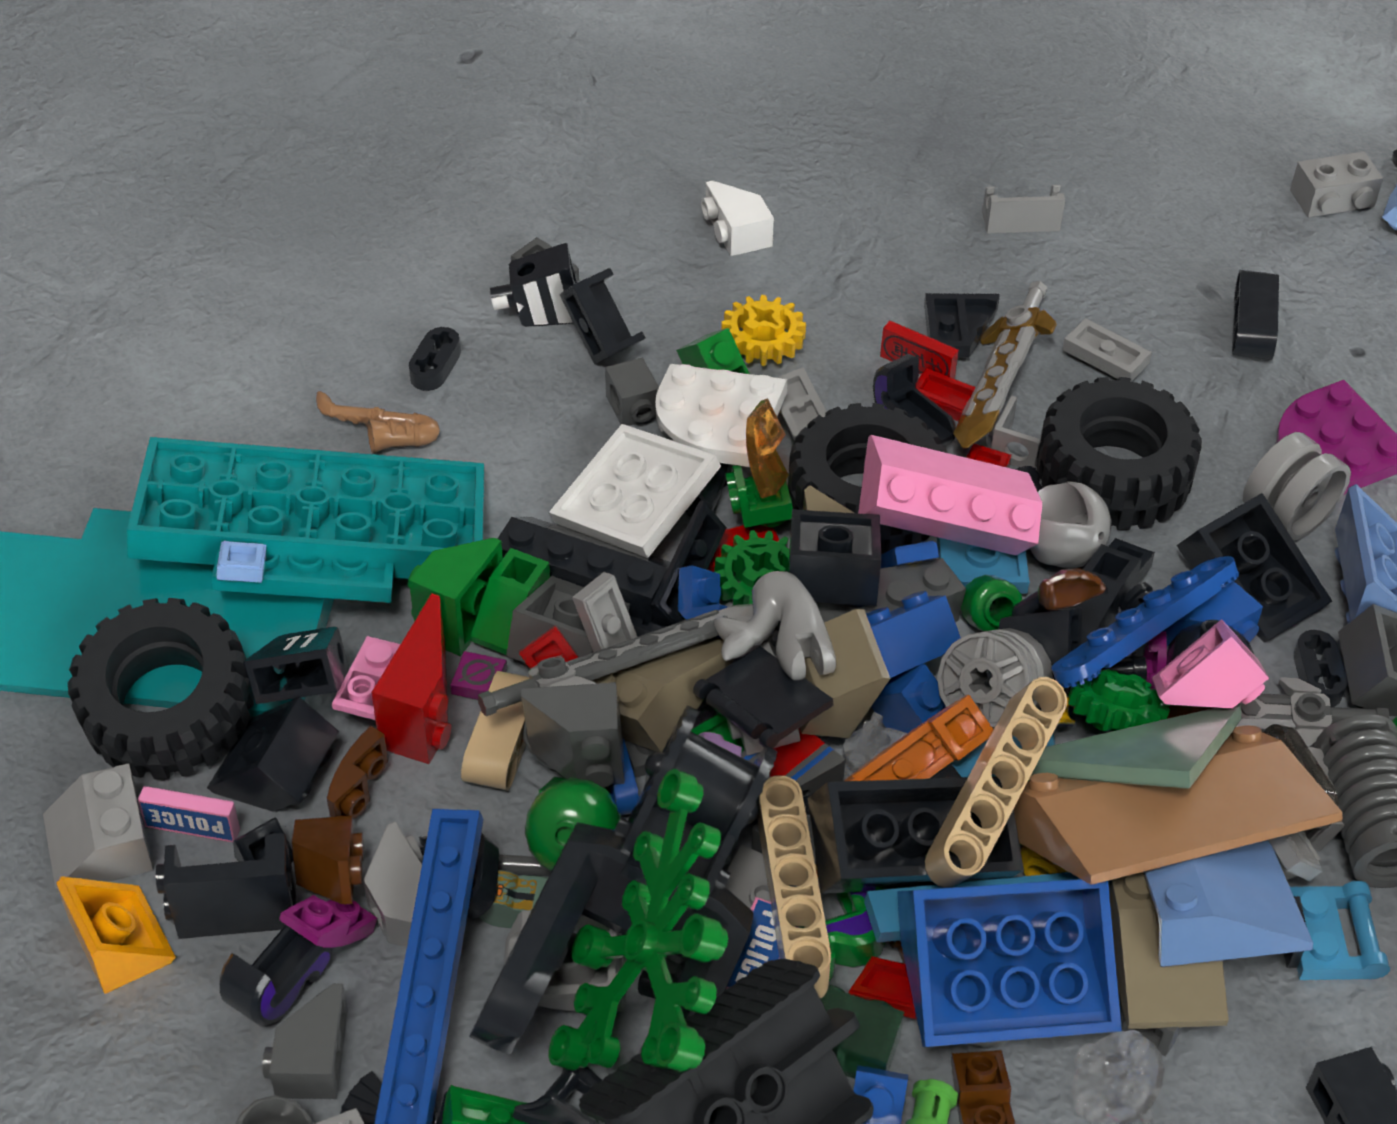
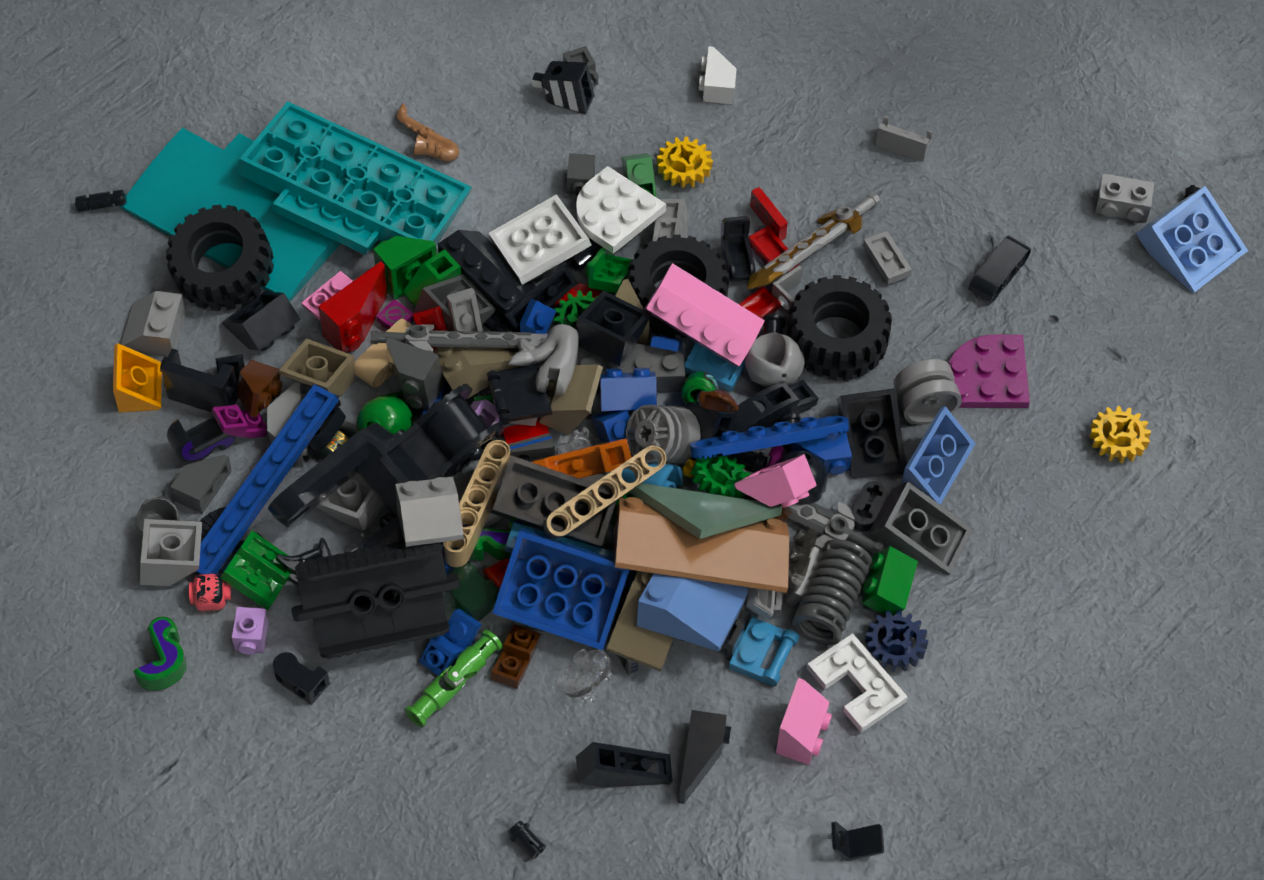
camera: 25 degrees right, 10 degrees up
tile [138,786,240,843] -> none
light blue tile [217,541,266,583] -> none
black torso [244,626,349,704] -> none
reddish brown slope [327,726,388,819] -> none
black beam [409,327,461,391] -> none
green plant [548,769,728,1072] -> none
black panel [559,268,646,365] -> none
clear orange slope [746,398,789,498] -> none
black wing [924,293,1000,358] -> none
none -> dark tan slope [279,339,354,396]
none -> light grey slope [395,477,464,547]

